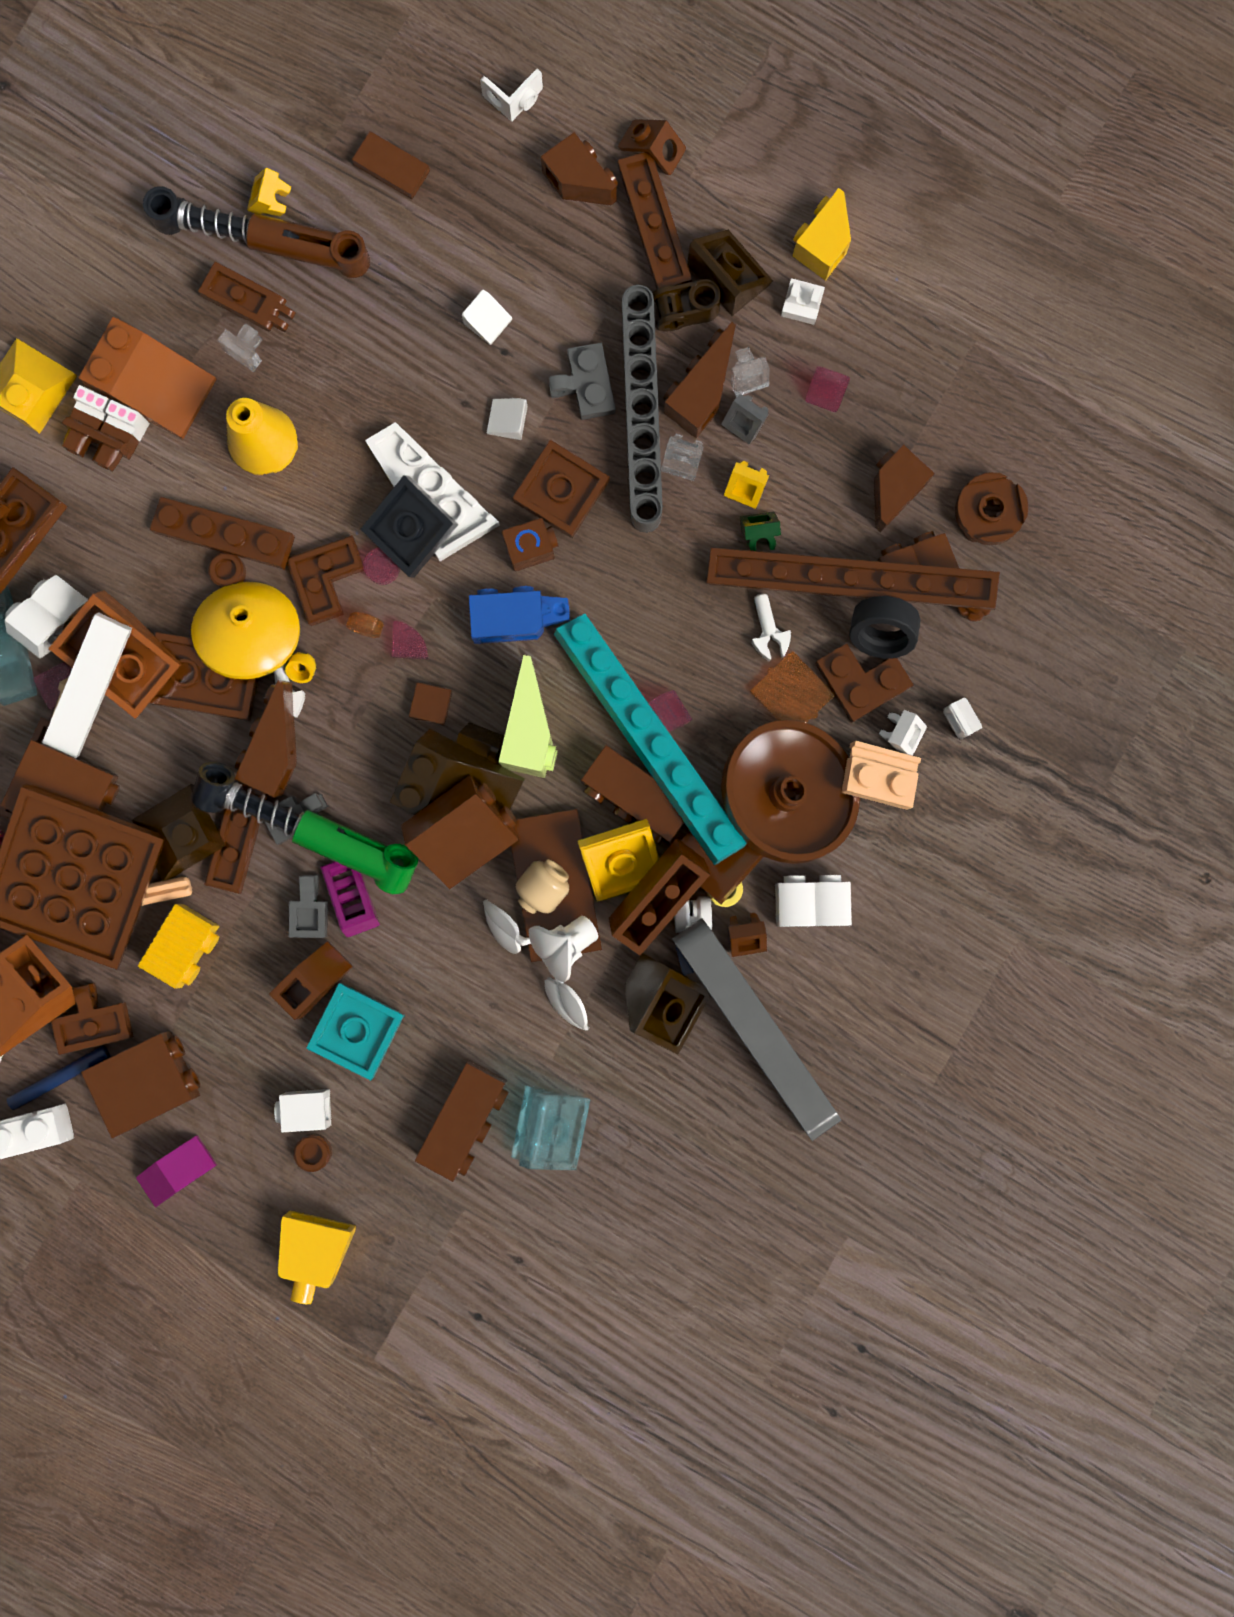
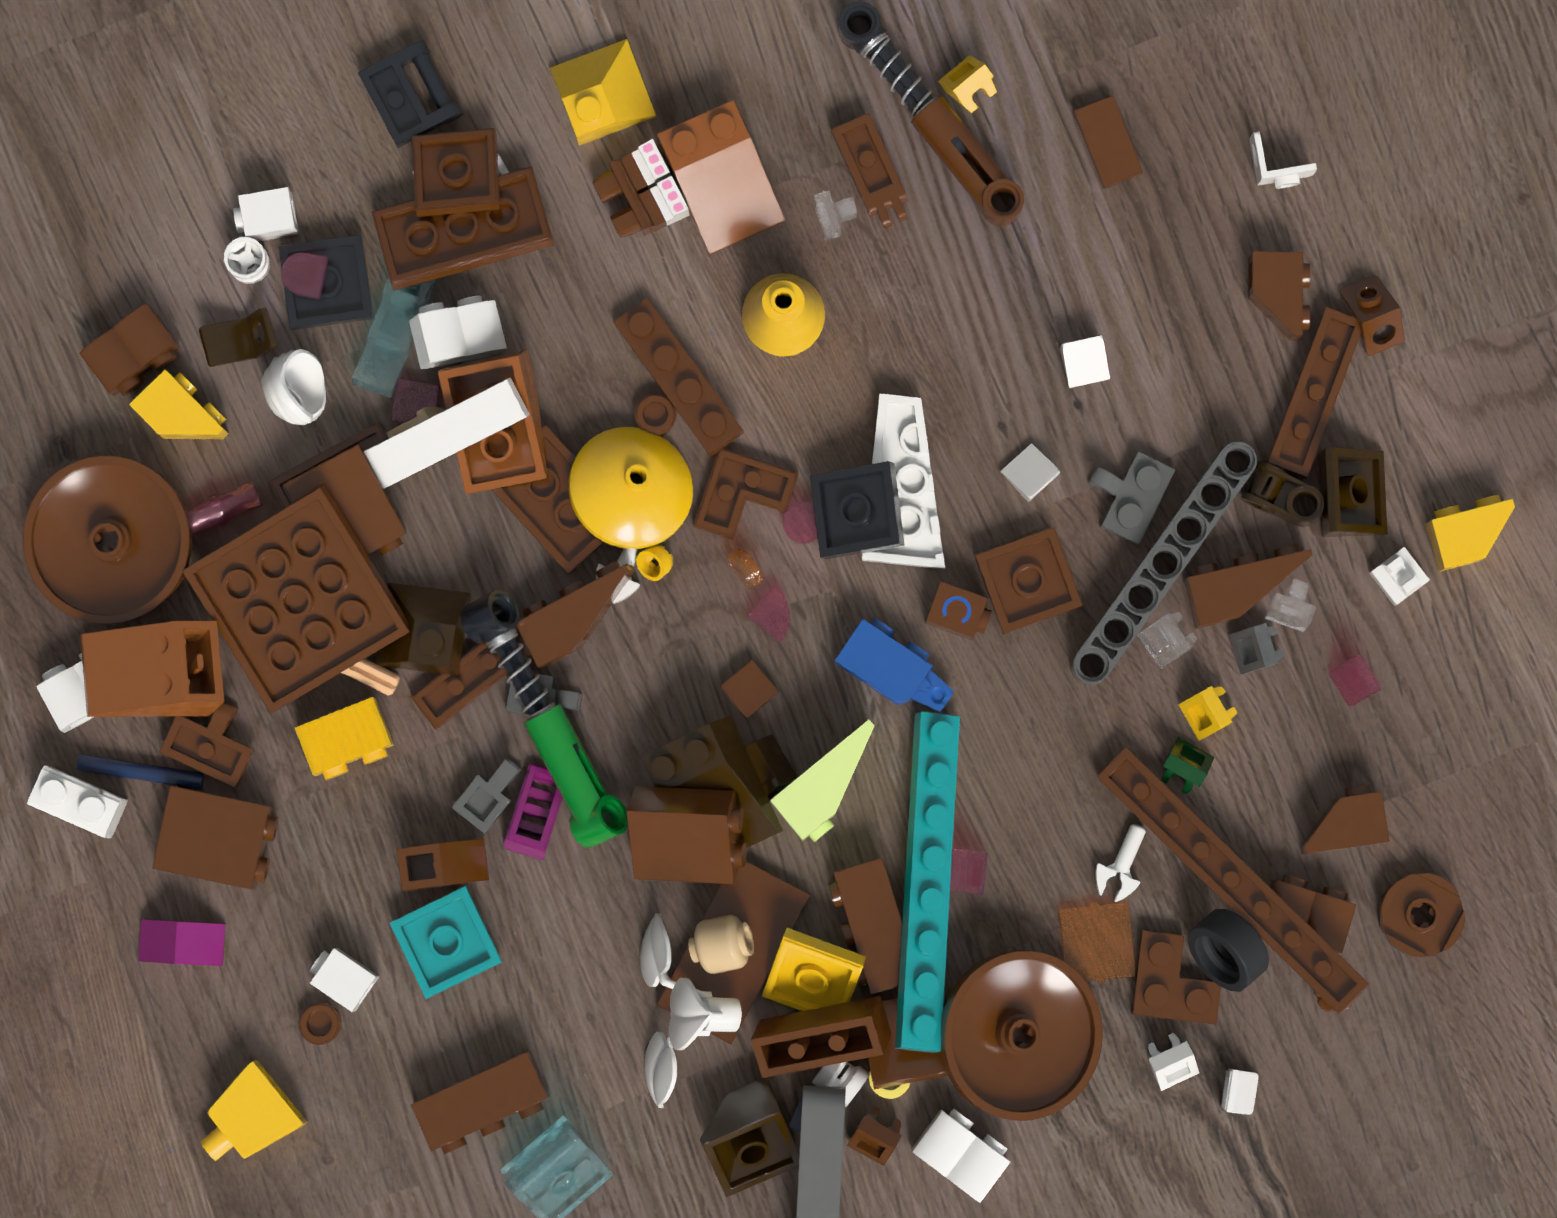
camera: 40 degrees right, 0 degrees up
light nougat plate [841,741,921,810] -> none

